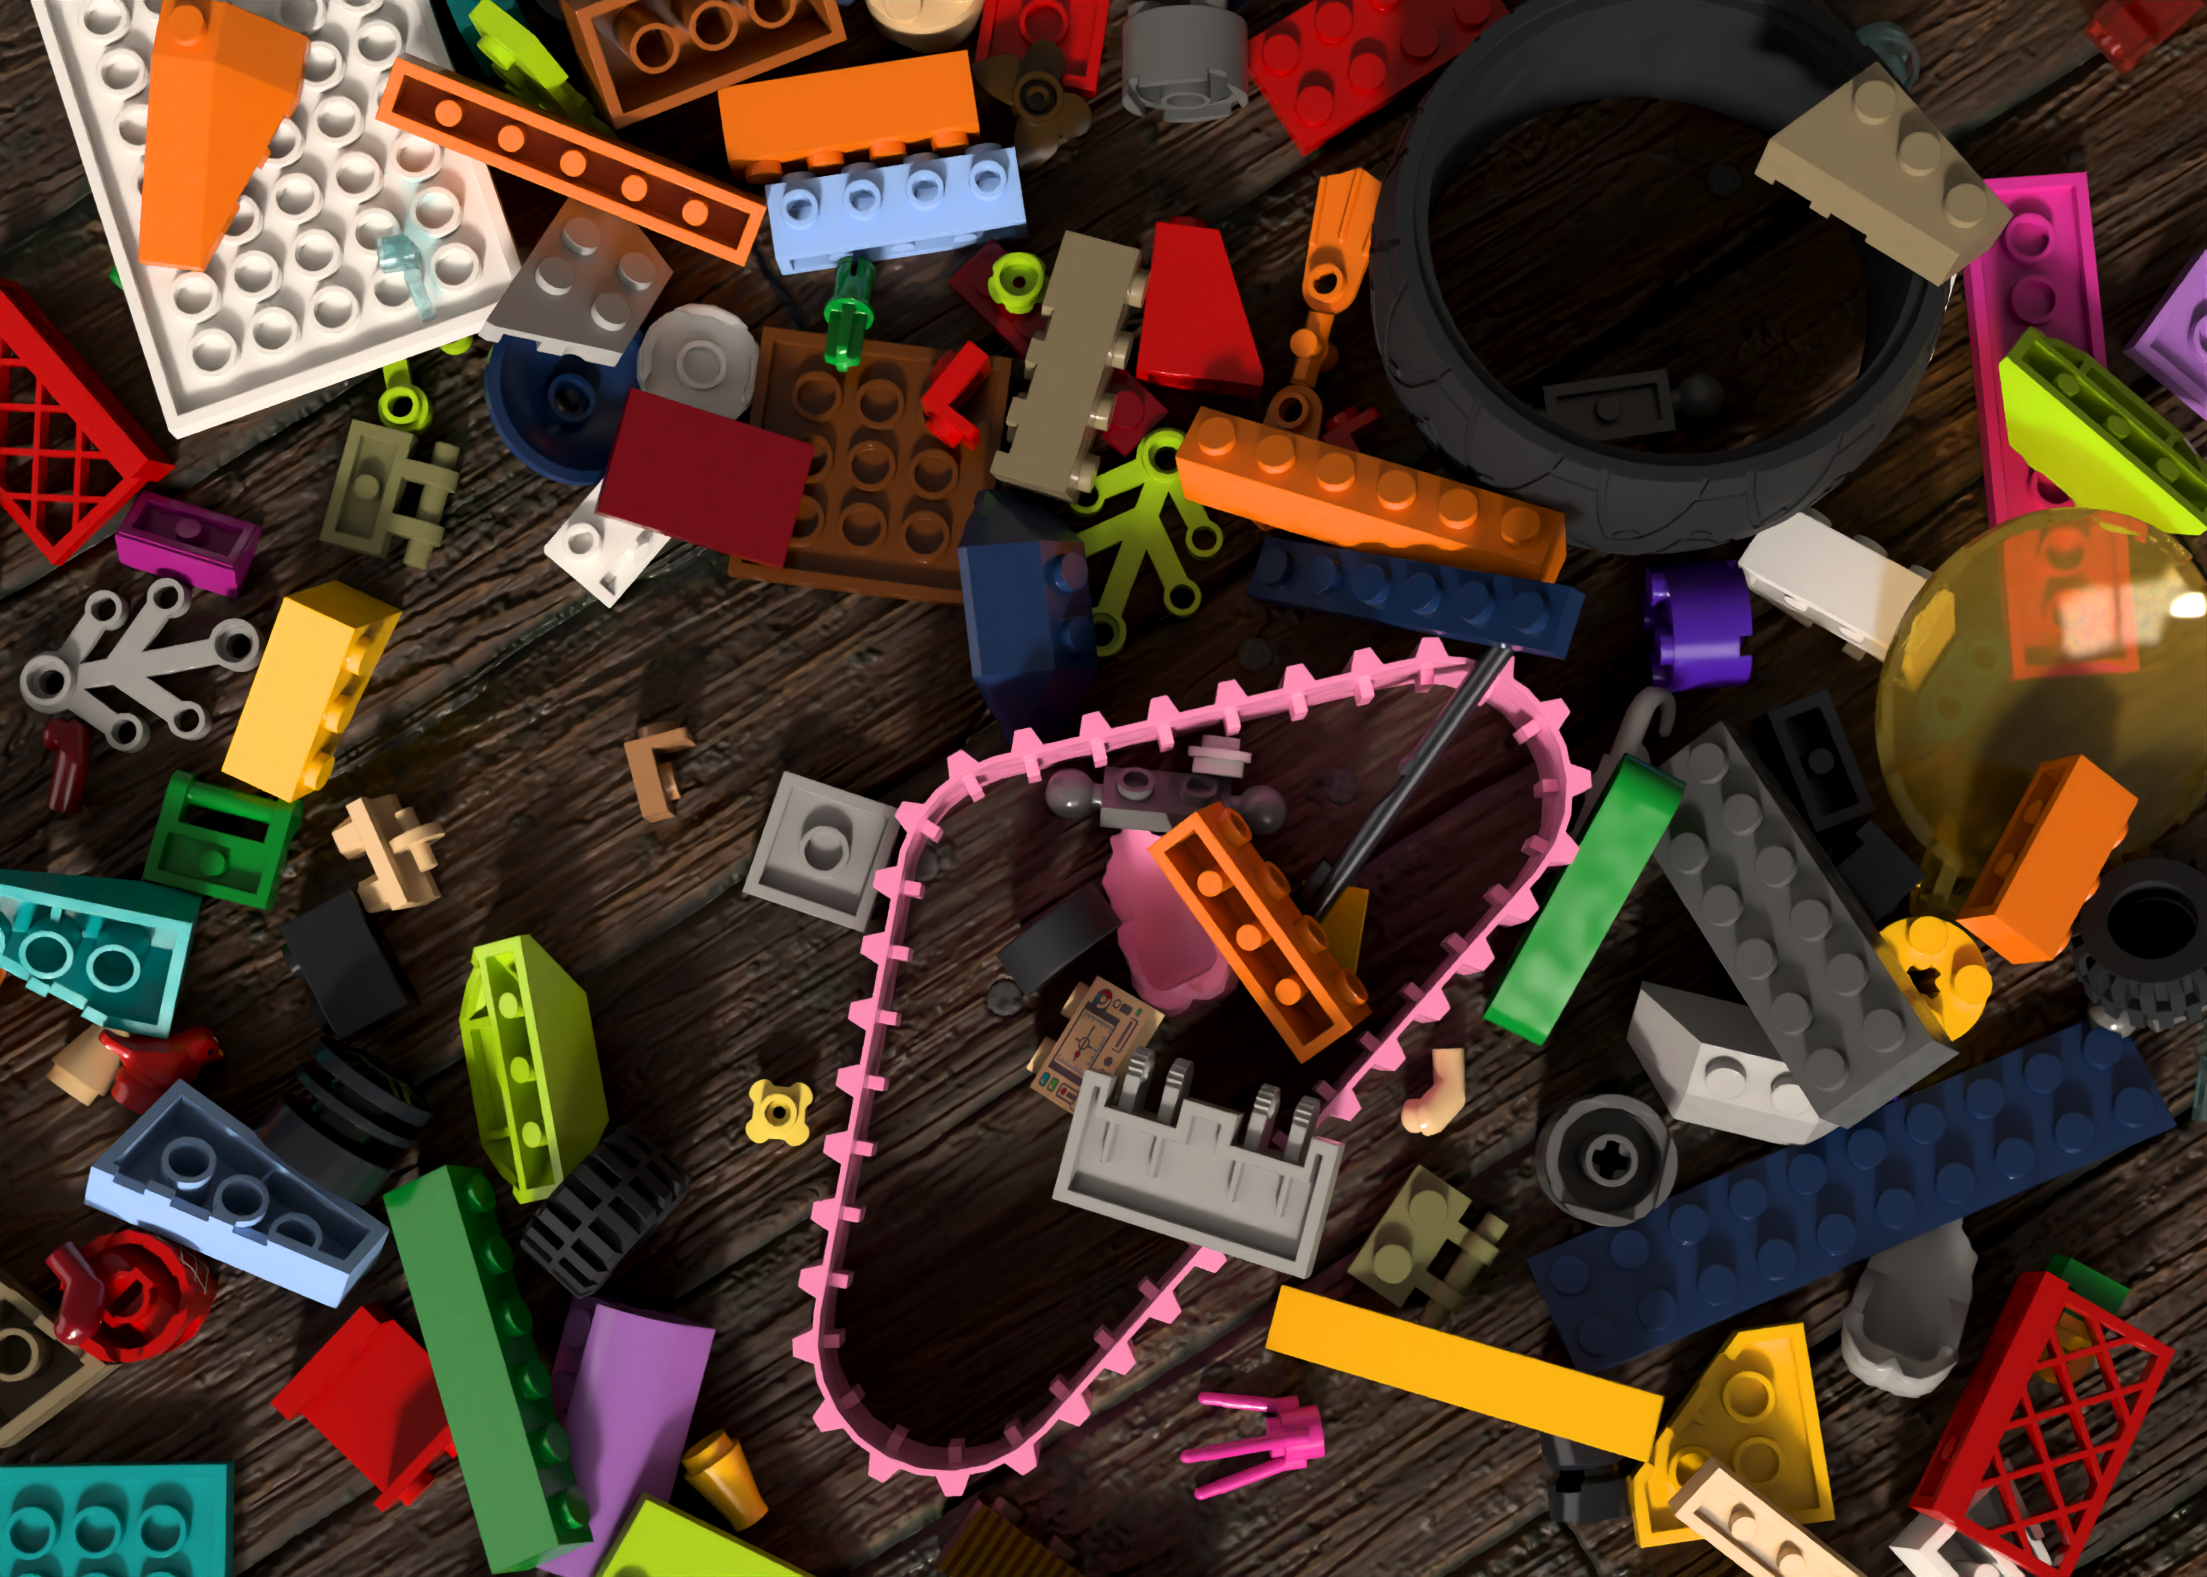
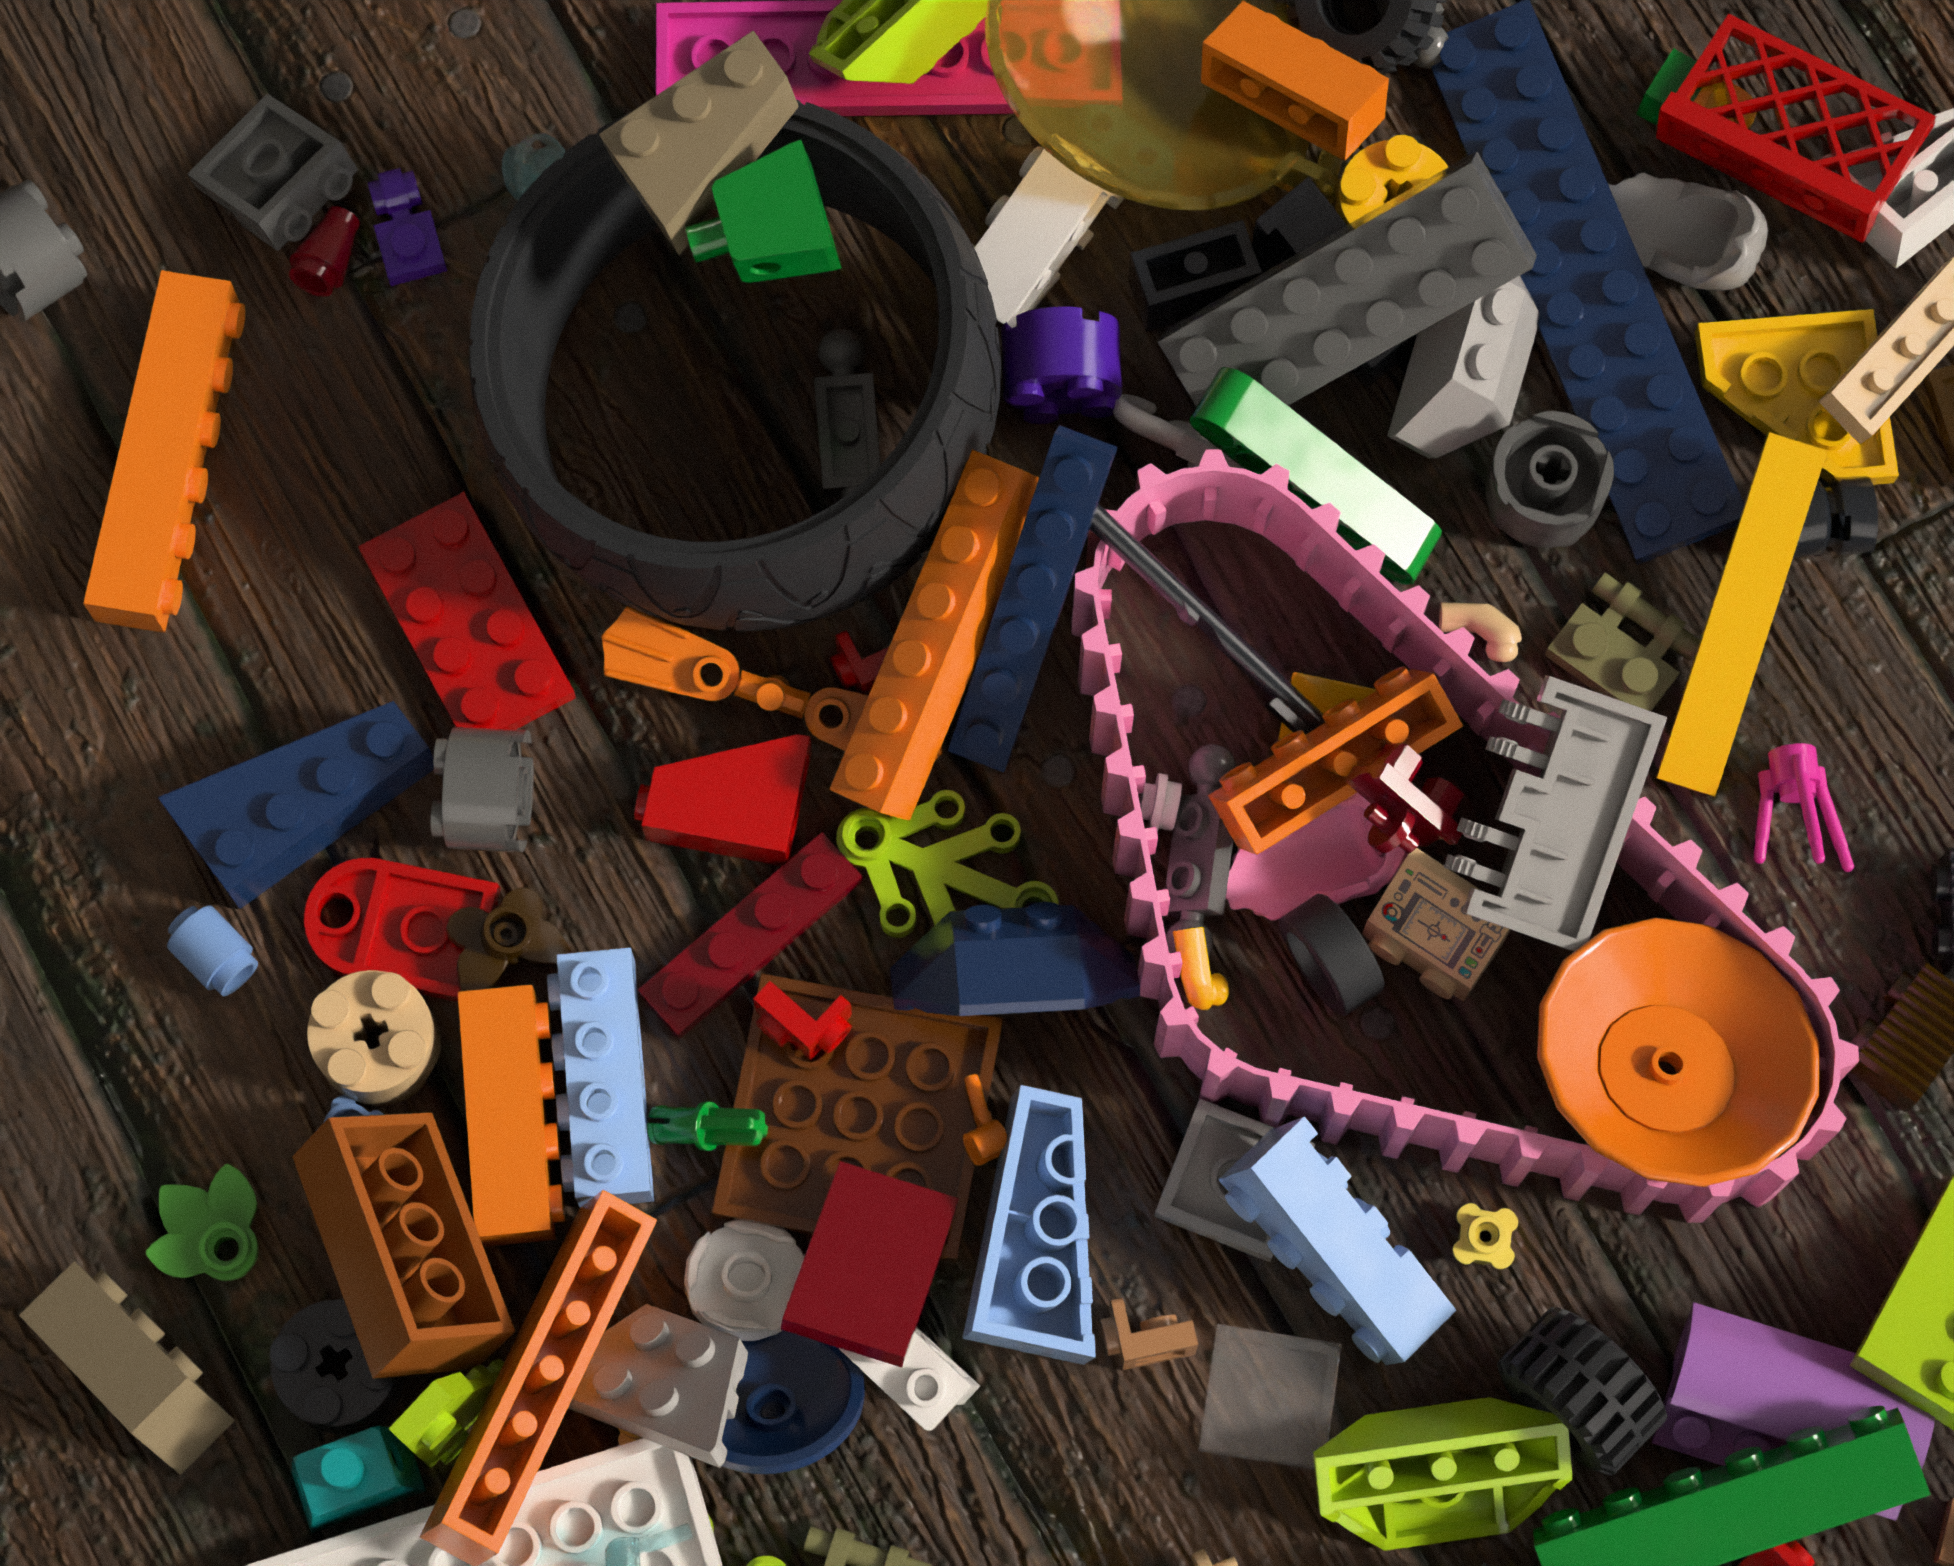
camera: 90 degrees left, 10 degrees down
yellow cone [681,1429,768,1532] -> none
lime plate [988,252,1050,314] -> none
dark tan wedge [990,230,1151,505] -> none
none -> green torso [685,140,842,283]
none -> light blue wedge [962,1085,1096,1365]
none -> orange hand [963,1074,1007,1166]
none -> yellow arm [1173,927,1229,1010]
none -> clear plate [1198,1324,1342,1470]
none -> light blue wedge [1218,1116,1456,1365]
none -> dark red hips [1345,743,1464,854]
none -> orange dish [1537,918,1819,1187]

